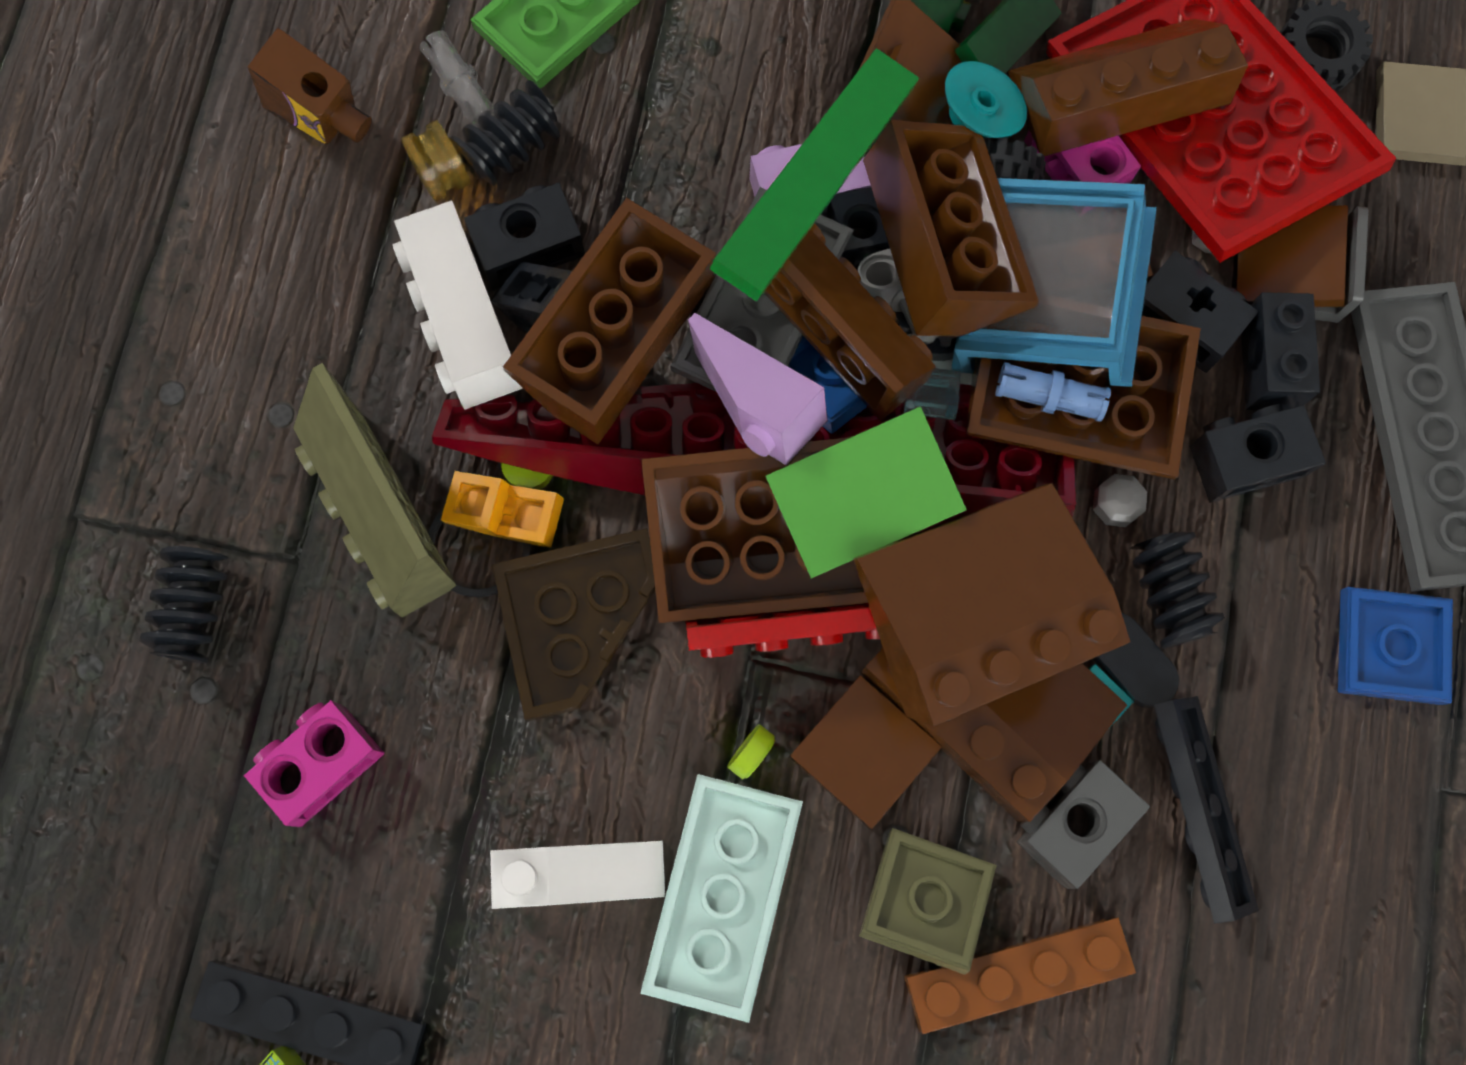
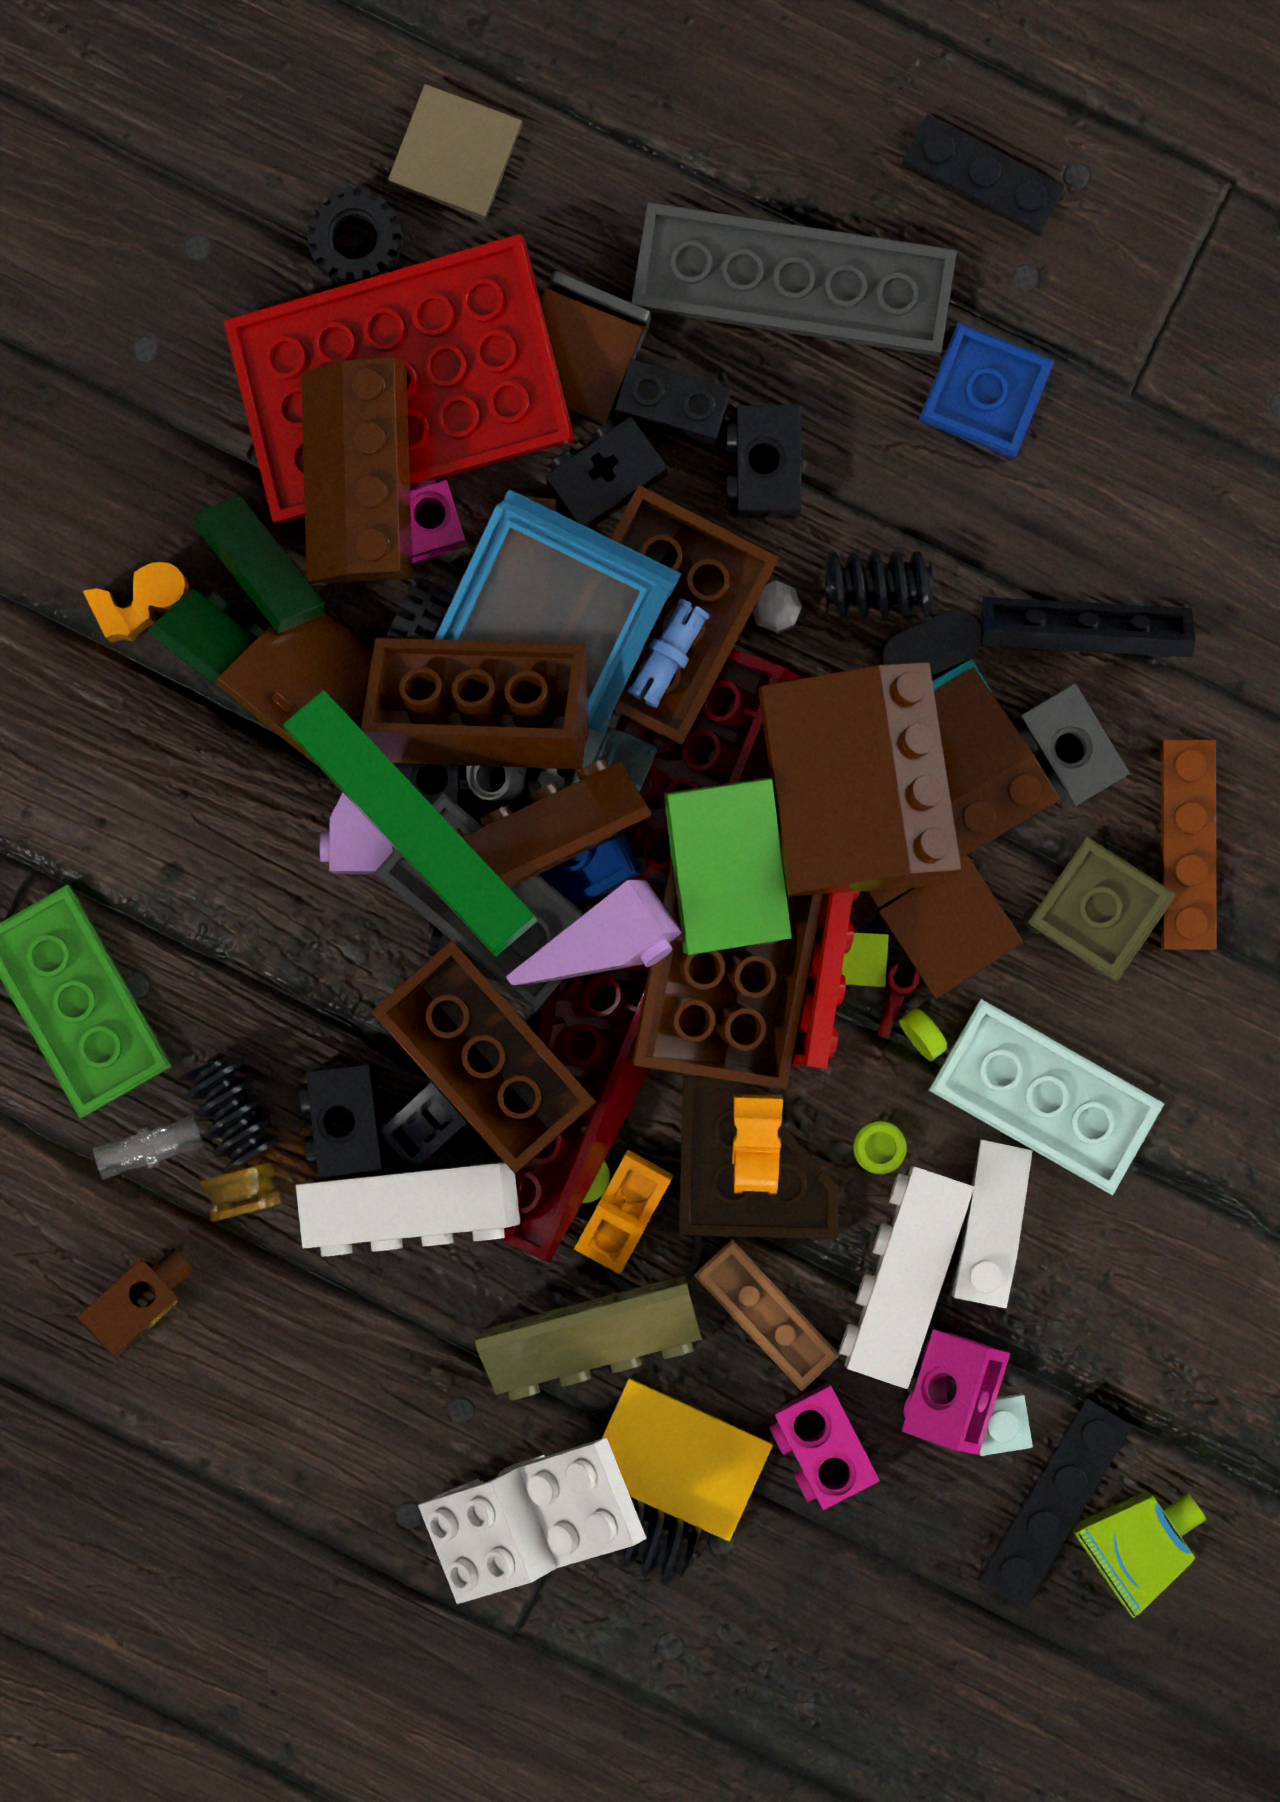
camera: 70 degrees left, 10 degrees up
teal piece [945,61,1027,138] -> none
none -> white piece [418,1437,647,1604]
none -> yellow tile [601,1378,773,1542]
none -> medium nougat tile [693,1239,840,1391]
none -> light orange leg [732,1094,783,1195]
none -> white brick [839,1165,974,1389]
none -> lime tile [841,932,889,987]
none -> lime tile [853,1121,907,1174]
none -> dark red hand [877,964,920,1039]
none -> dark pink brick [902,1329,1010,1455]
none -> light aqua plate [979,1393,1033,1456]

